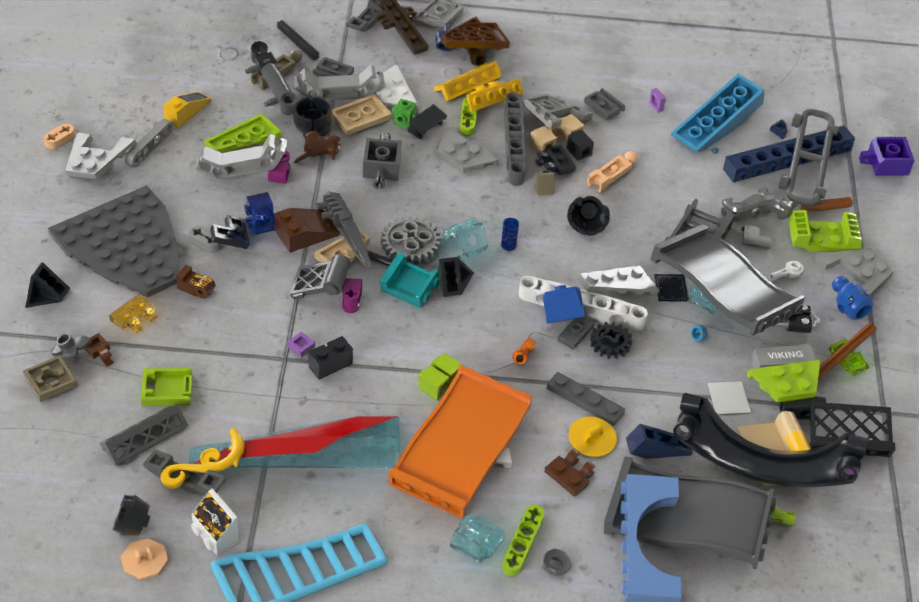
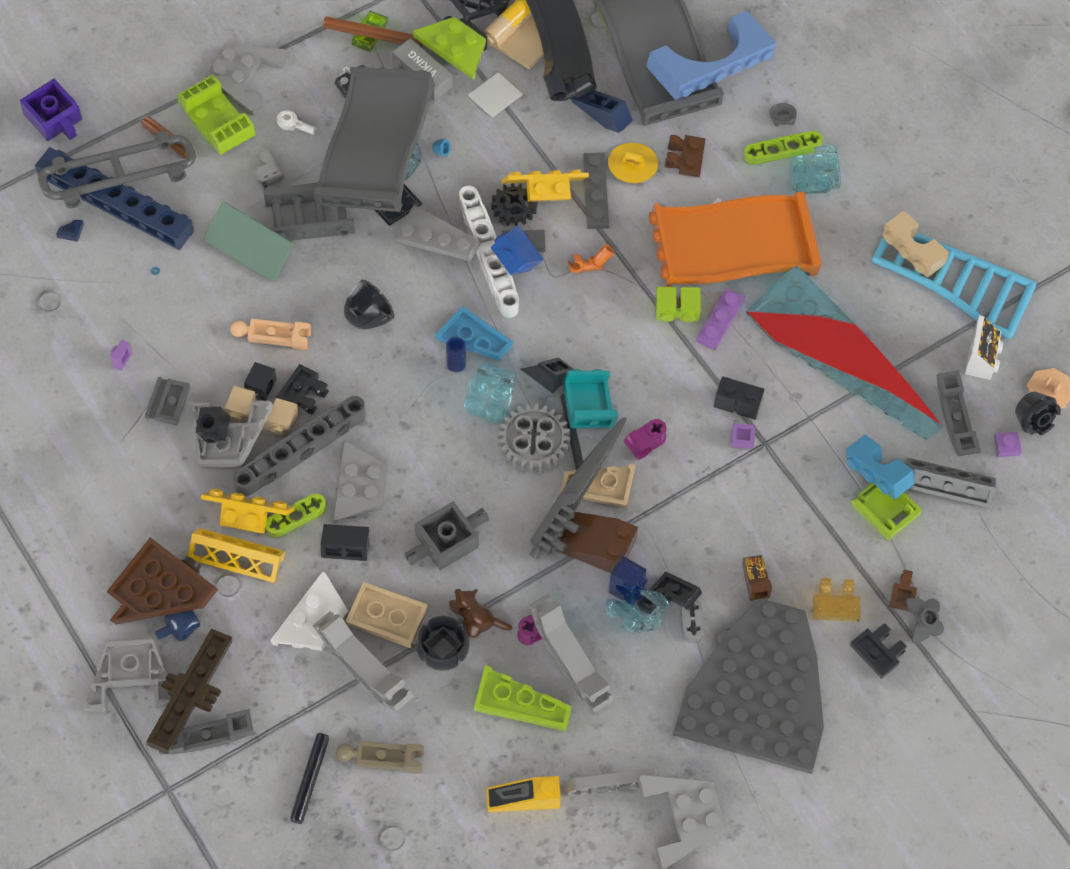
camera: 125 degrees left, 15 degrees up
dark tan piece [23,355,78,402] -> none
black slope [25,262,70,308] -> none
yellow plant [160,428,245,489] -> none
dark grey piece [245,41,297,115] -> none
dark grey piece [290,254,350,299] -> none
dark grey plate [313,57,354,77] -> none
bright green brick [392,99,418,129] -> none
dark tan slope [535,172,555,196] -> none
dark azure slope [671,74,764,153] -> none
flat silver animal [721,186,798,222] -> none
blue piece [832,276,874,320] -> none
none -> black brick [196,407,230,443]
none -> sand green tile [203,202,295,281]
none -> dark azure wing [434,306,513,361]
none -> yellow bracket [501,170,589,202]
none -> clear light blue piece [605,590,669,633]
none -> medium lavender plate [696,288,745,351]
none -> dark azure arch [846,434,914,500]
none -> black plate [850,623,907,679]
none -> tan arch [882,211,949,278]
none -> medium lavender plate [994,432,1022,457]

